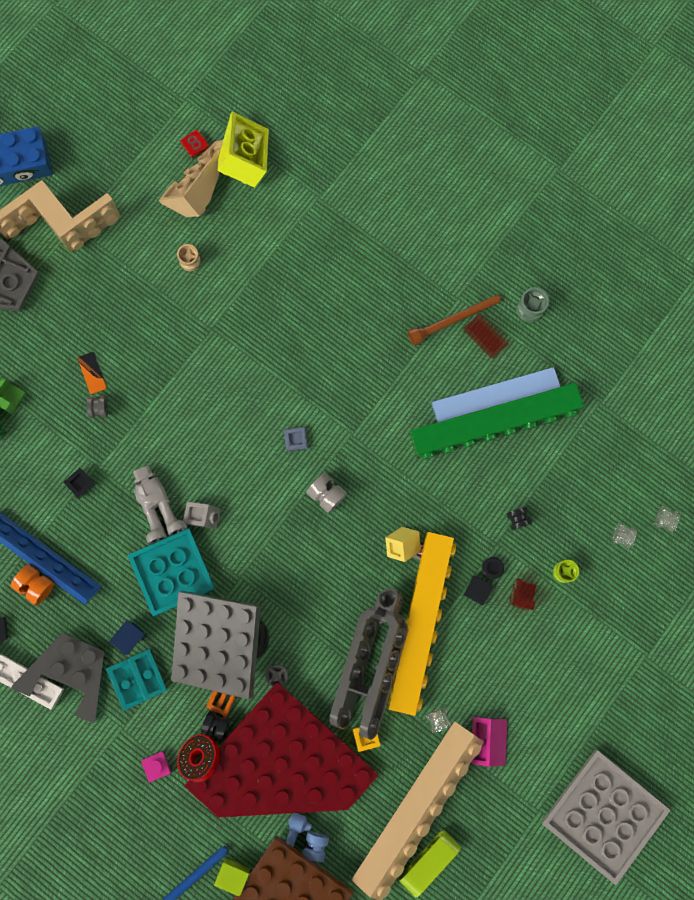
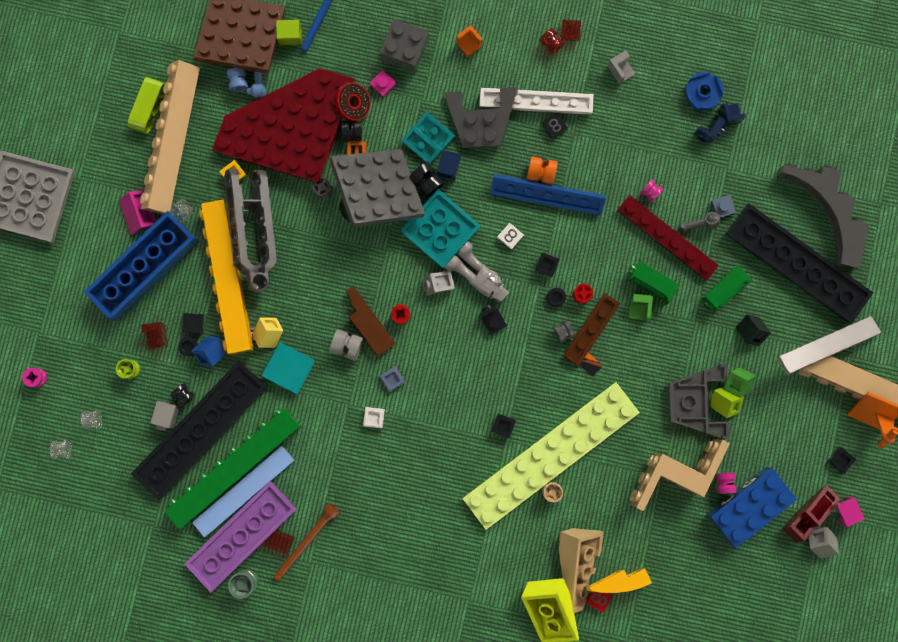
camera: 160 degrees right, 5 degrees up
none -> dark pink wheel [22,368,47,387]
none -> blue brick [84,211,200,321]
none -> black plate [131,360,268,501]
none -> light grey brick [151,401,180,431]
none -> medium lavender plate [185,481,297,593]
none -> blue panel [191,337,227,366]
none -> teal slope [261,342,315,394]
none -> reddish brown piece [346,286,396,357]
none -> white tile [363,407,385,428]
none -> dark grey brick [380,18,429,73]
none -> red wheel [391,304,411,325]
none -> black wheel [409,162,445,198]
none -> orange panel [456,25,483,58]
none -> yellowish green plate [463,382,640,530]
none -> black bracket [479,304,507,336]
none -> black plate [491,414,516,438]
none -> white tile [497,223,524,250]
none -> black tile [547,288,566,307]
none -> reddish brown tile [562,293,621,367]
none -> red wheel [573,283,593,304]
none -> yellow slope [585,568,652,593]
none -> dark pink wheel [715,472,737,494]

